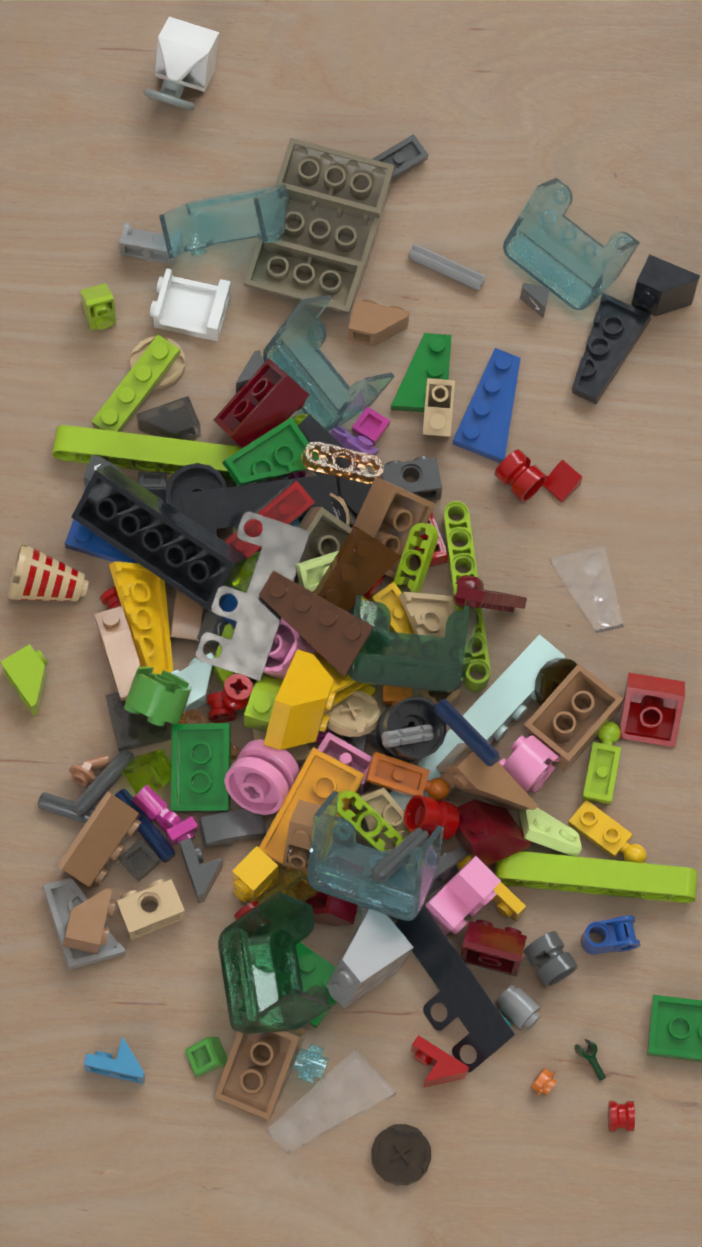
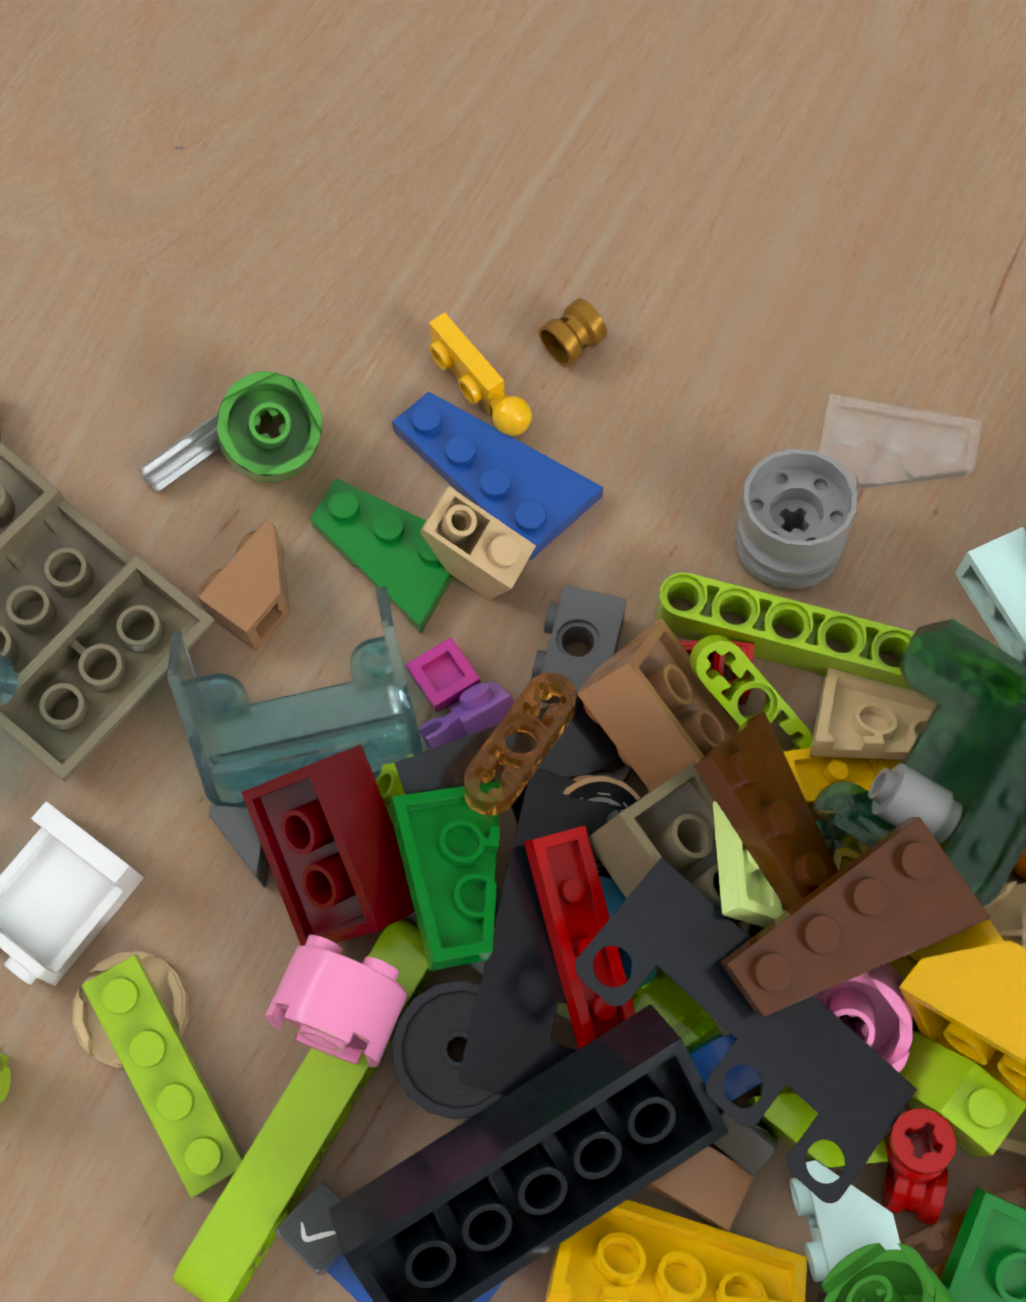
camera: 60 degrees left, 0 degrees up
clear smoke slope [136,396,201,441] -> none
dark grey slope [138,472,166,502] -> none
dark red plate [453,575,527,613] -> none
red wheel [494,449,548,502] -> none
clear light blue windscreen [503,178,640,310] -> none
dark grey slope [520,283,549,317] -> none
red slope [543,460,582,503] -> none
black wing [572,293,651,404] -> none
black slope [631,254,700,317] -> none
none -> bright green brick [217,371,322,483]
none -> bright pink brick [265,935,407,1067]
none -> yellow plate [428,312,532,436]
none -> pearl gold wheel [539,298,607,368]
none -> light grey wheel [735,449,857,590]
none -> light grey brick [868,763,962,844]

